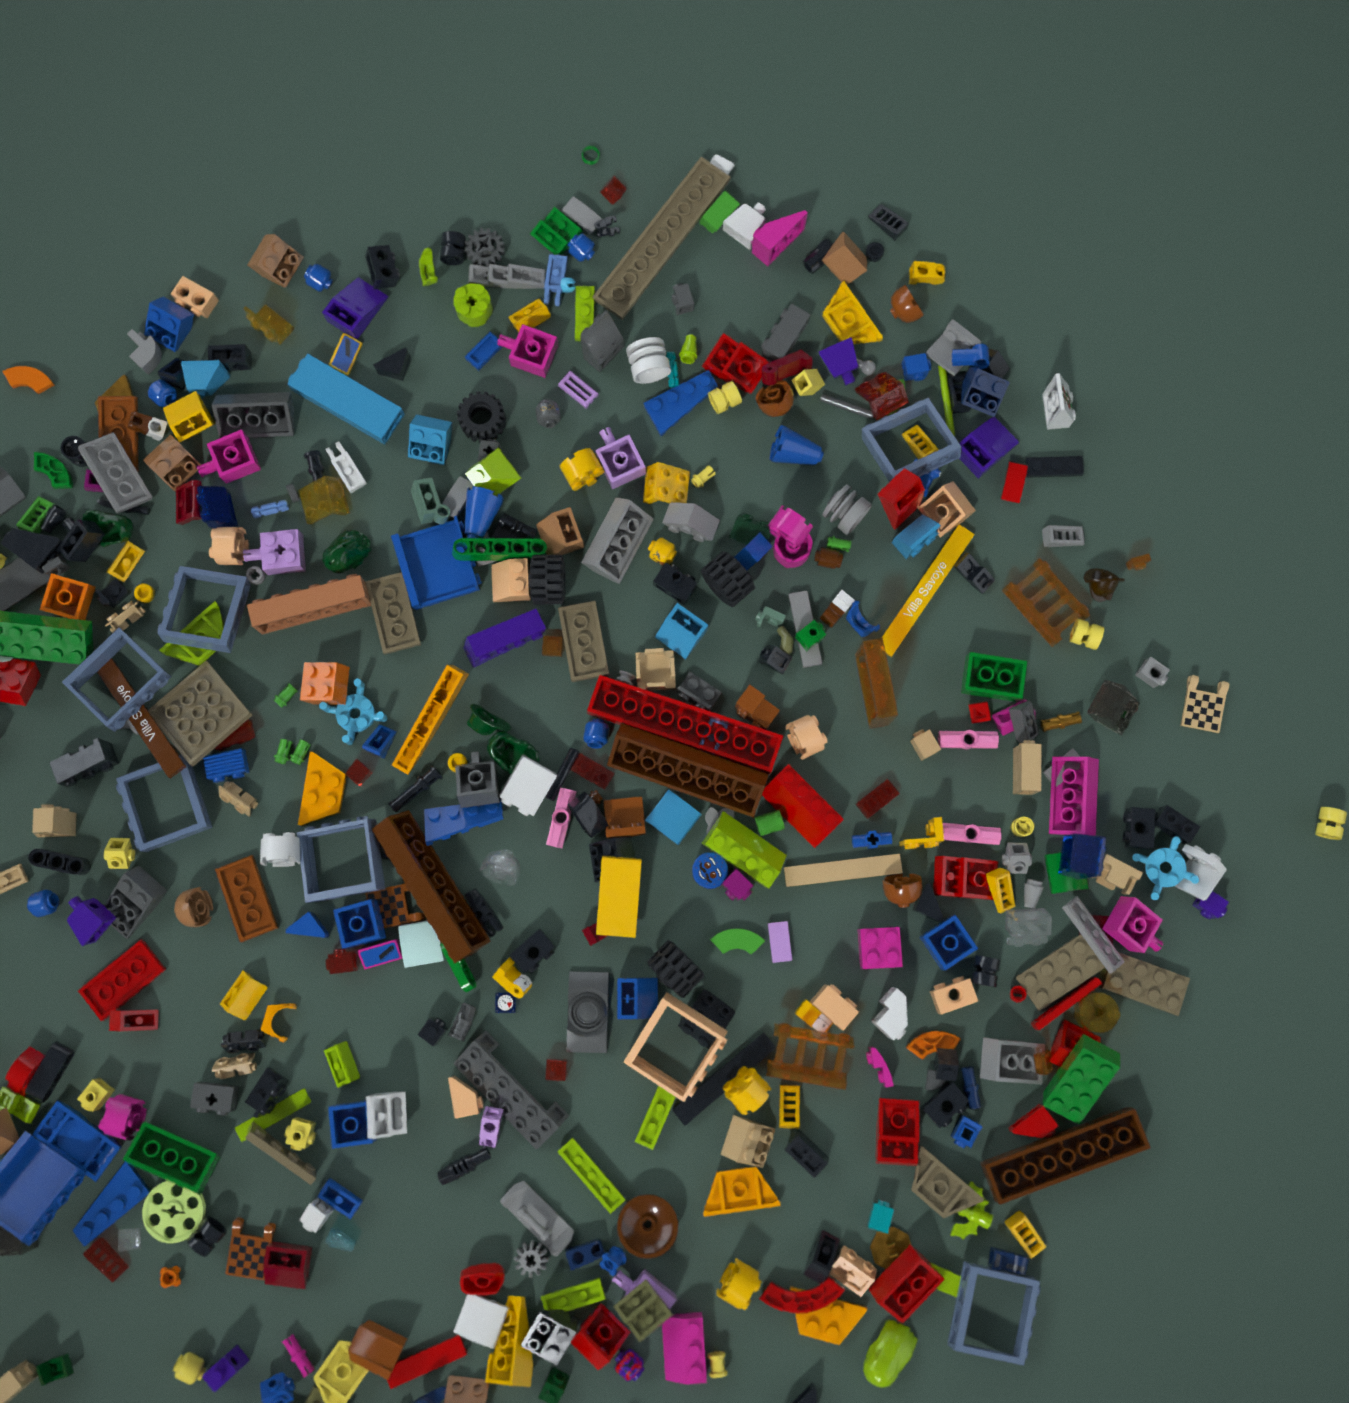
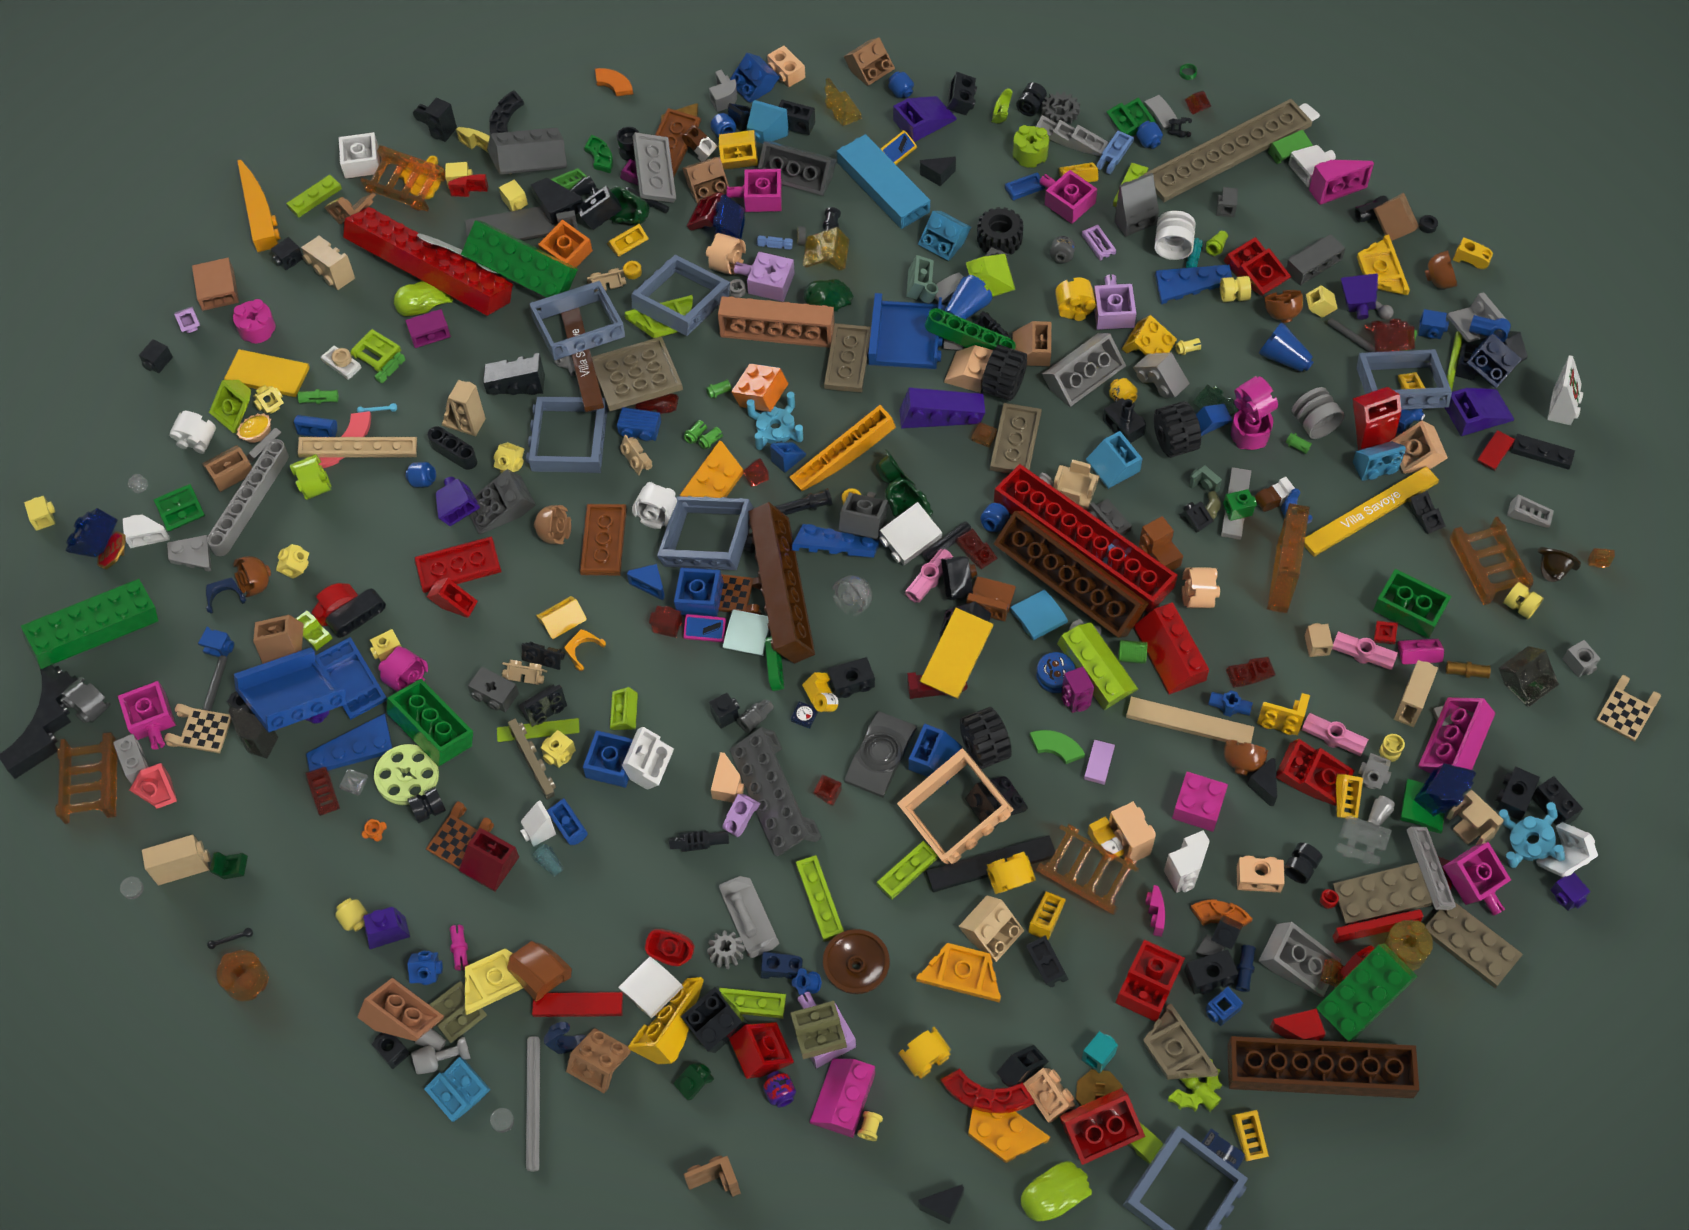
camera: 25 degrees right, 20 degrees down
black bracket [95,579,131,608] -> none
white hinge [325,441,367,493] -> none
black hinge [465,888,503,938] -> none
medium azure hinge [561,277,576,293] -> none
dark red leg [762,350,812,385] -> none
reddish brown brick [814,547,843,569] -> none
black slope [868,204,909,241] -> none
blue brick [919,915,978,970] -> none
dark grey slope [1009,701,1039,743] -> none

